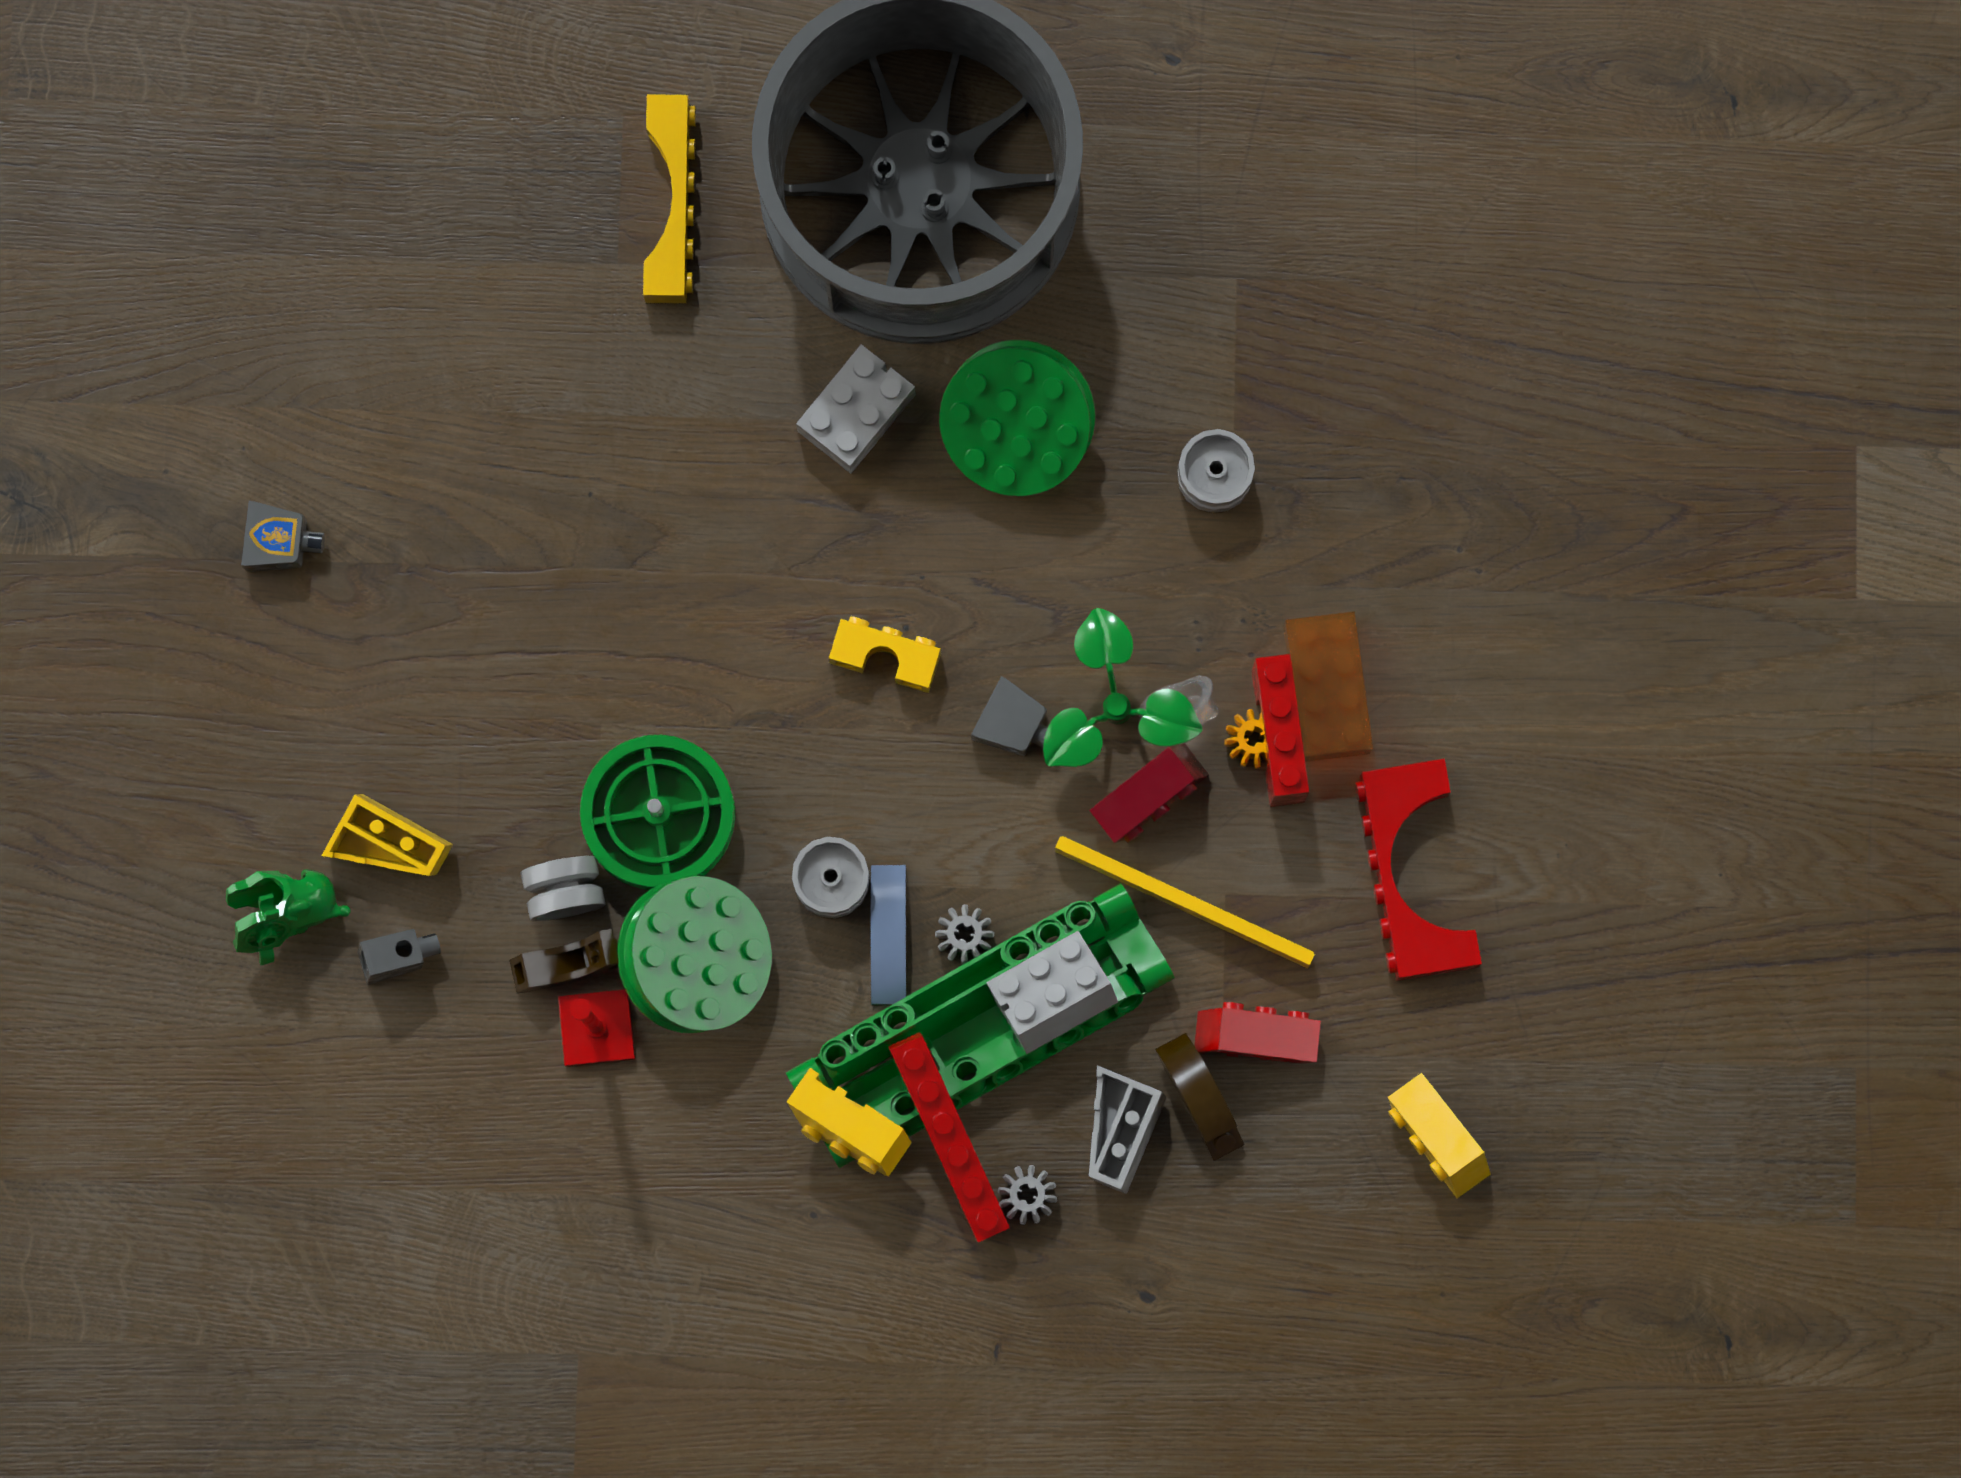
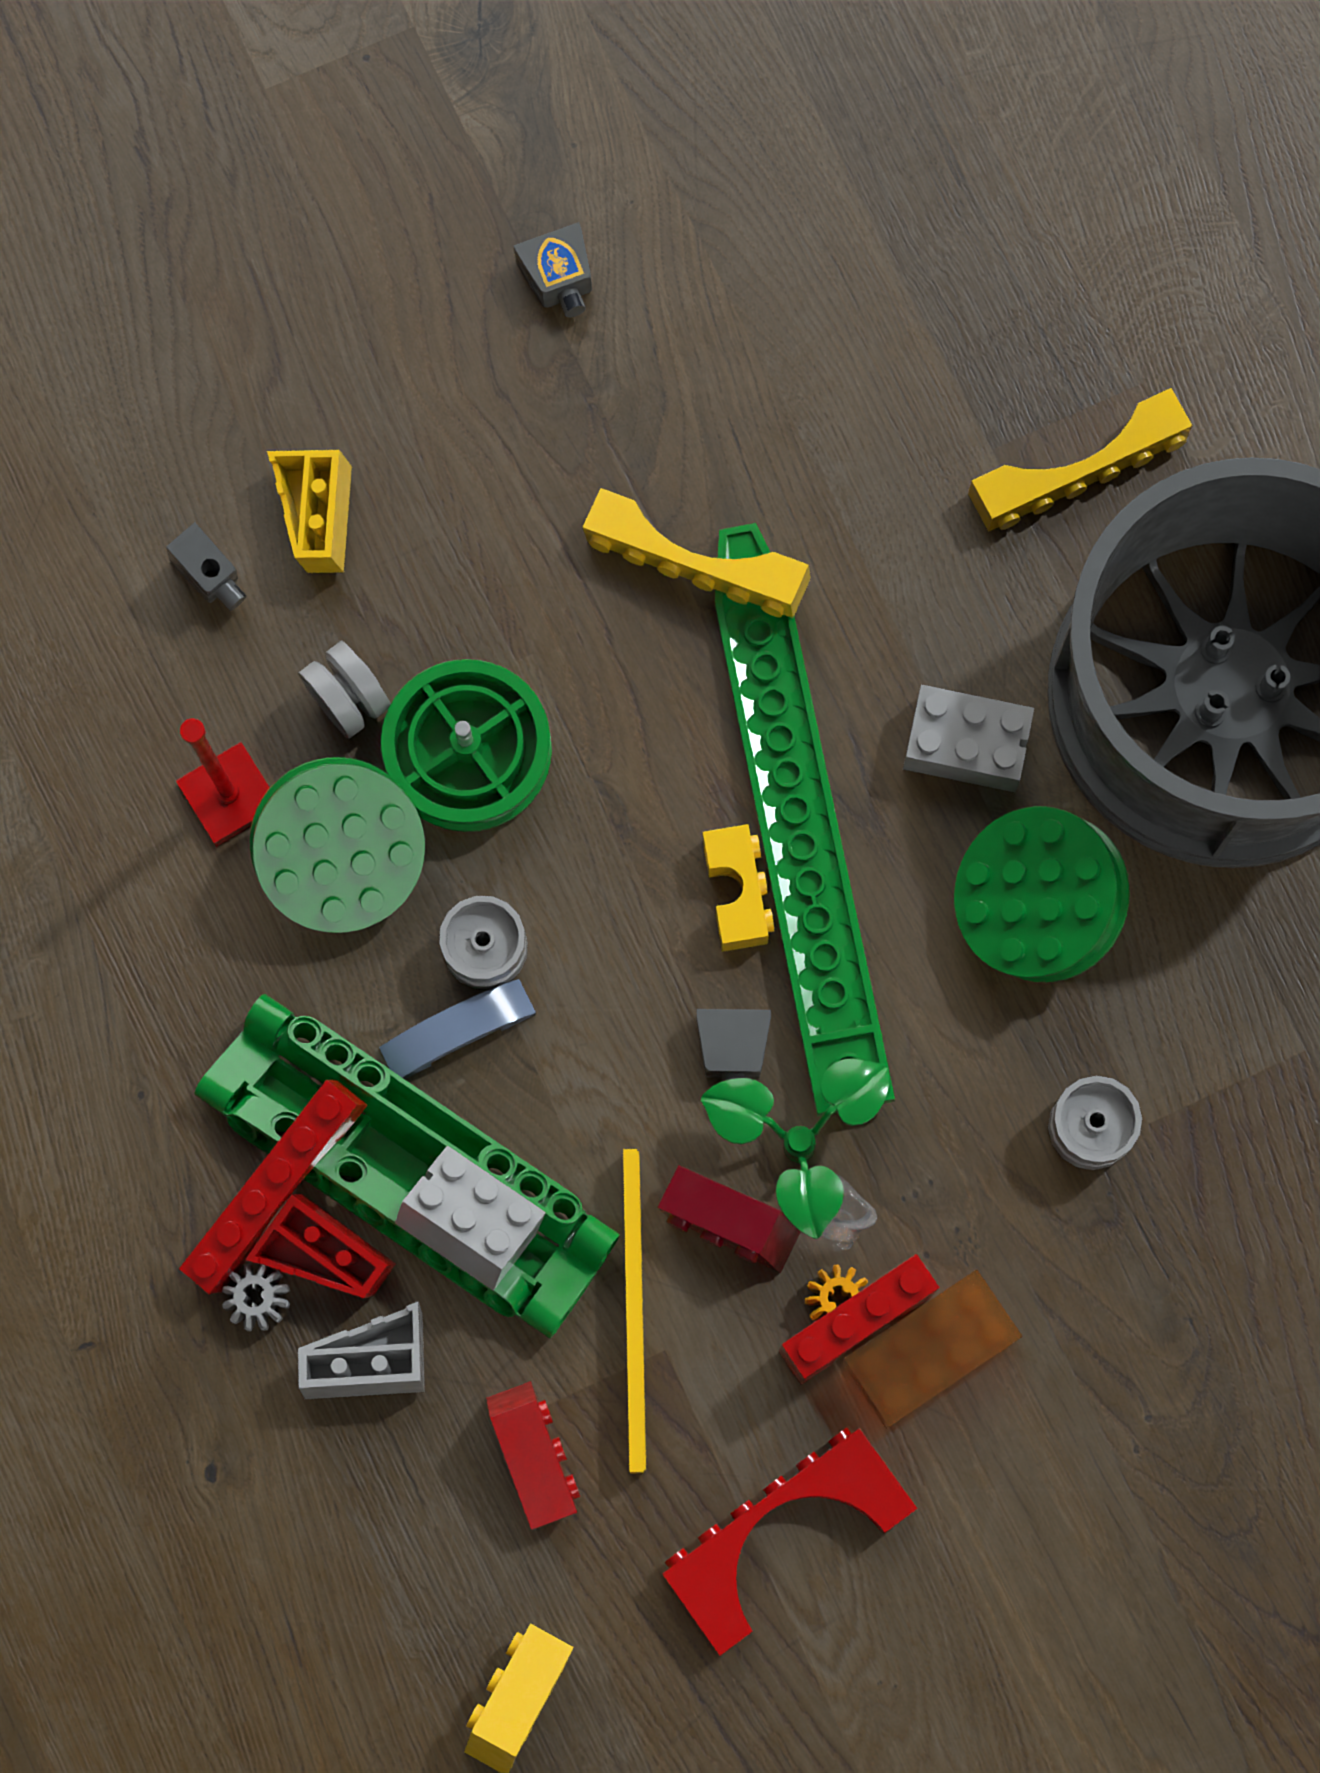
camera: 65 degrees right, 5 degrees down
green helmet [226,869,351,966] -> none
dark brown arch [509,929,619,994] -> none
yellow wedge [787,1068,912,1177] -> none
light grey gear [935,904,994,965] -> none
dark brown arch [1155,1033,1245,1161] -> none
none -> red wedge [245,1194,396,1298]
none -> yellow arch [583,488,811,618]
none -> green wedge [715,523,895,1116]

